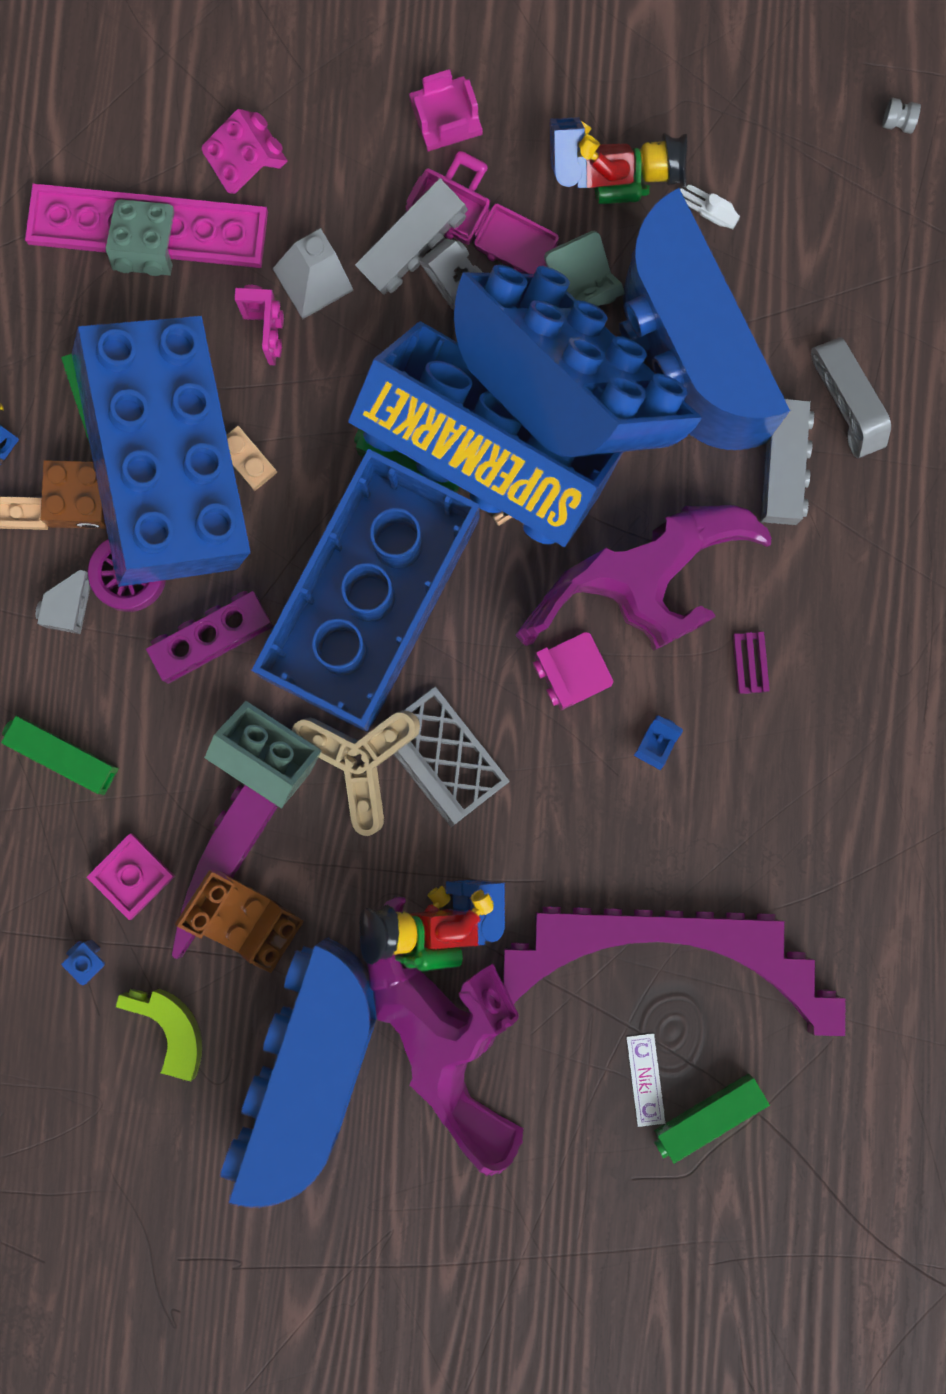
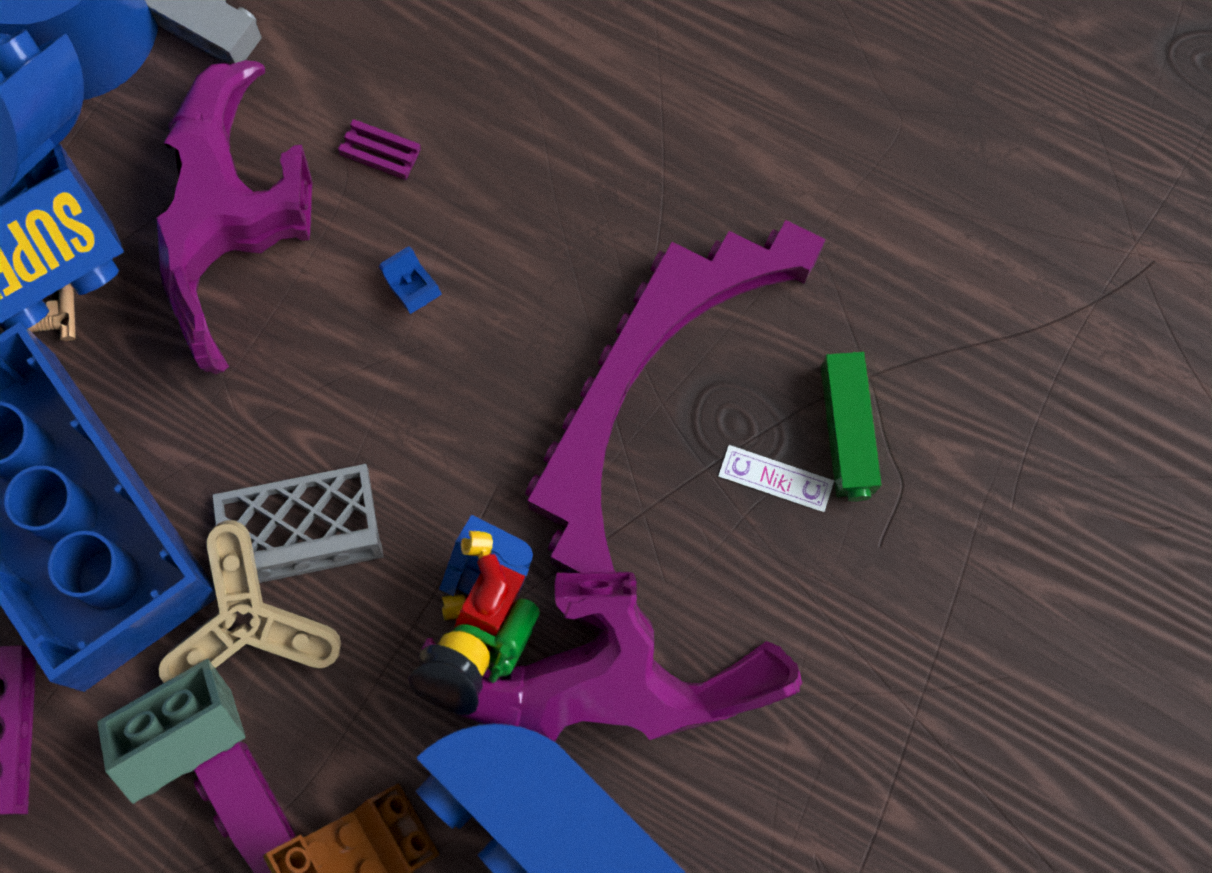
camera: 65 degrees left, 10 degrees down
dark pink bracket [533,632,613,711] -> none

